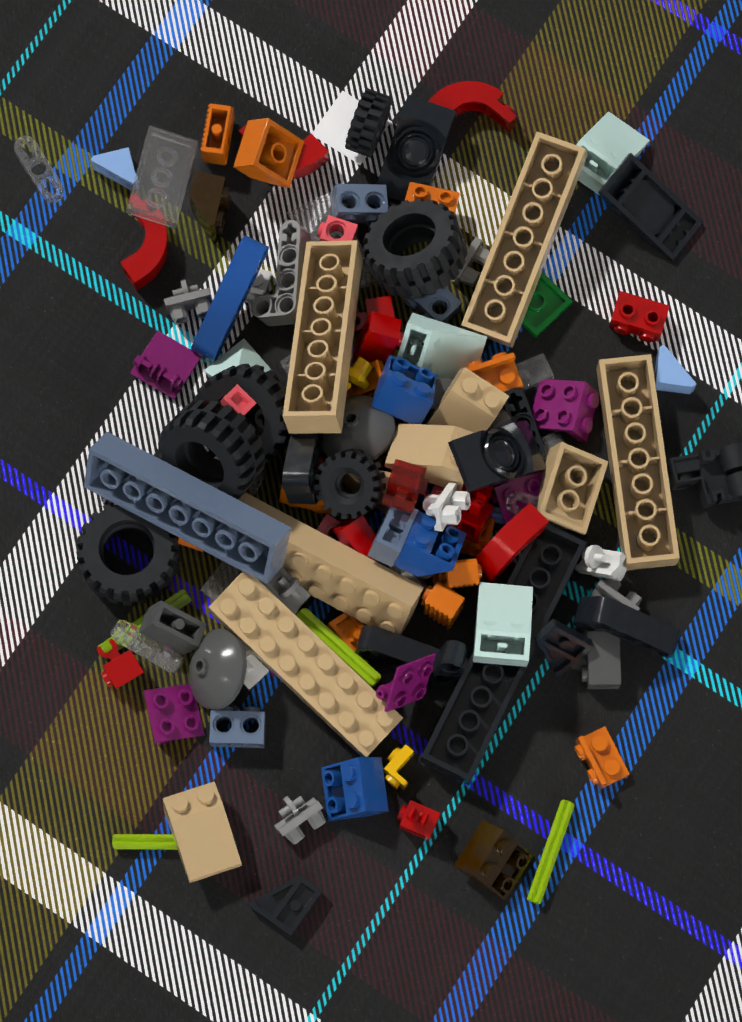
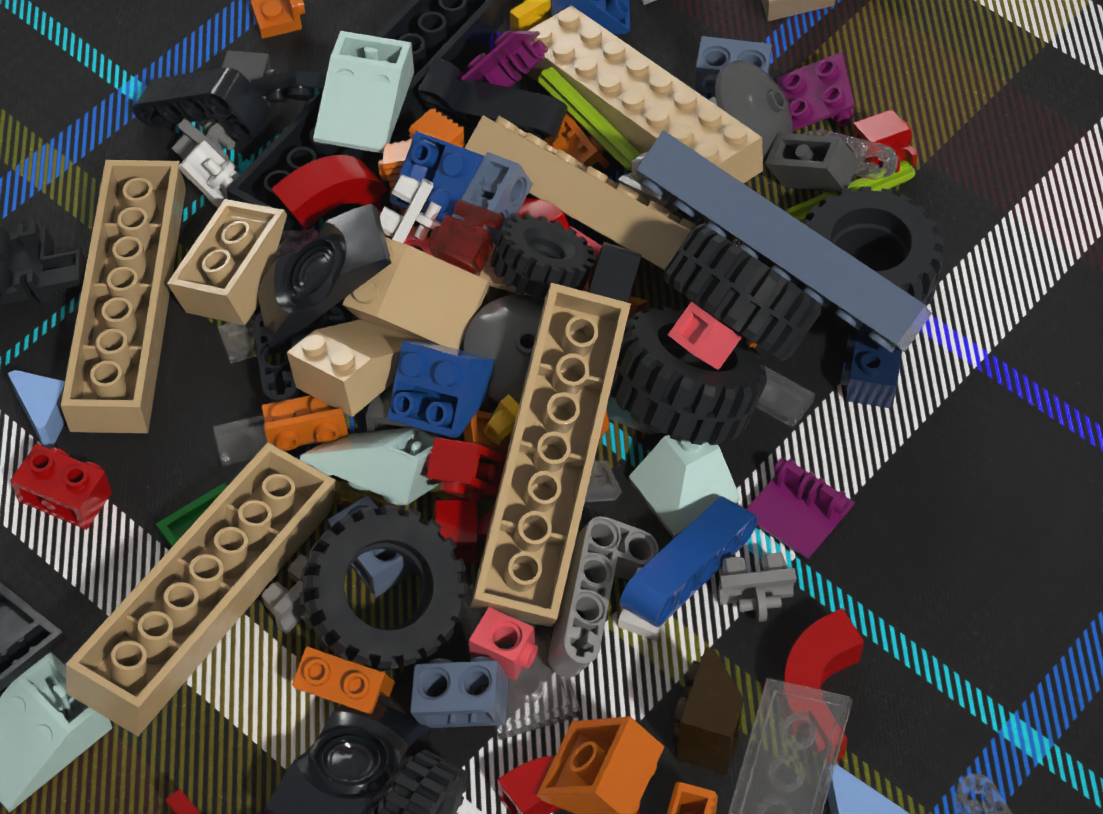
camera: 170 degrees left, 20 degrees down
magenta bracket [529,379,599,442] -> none

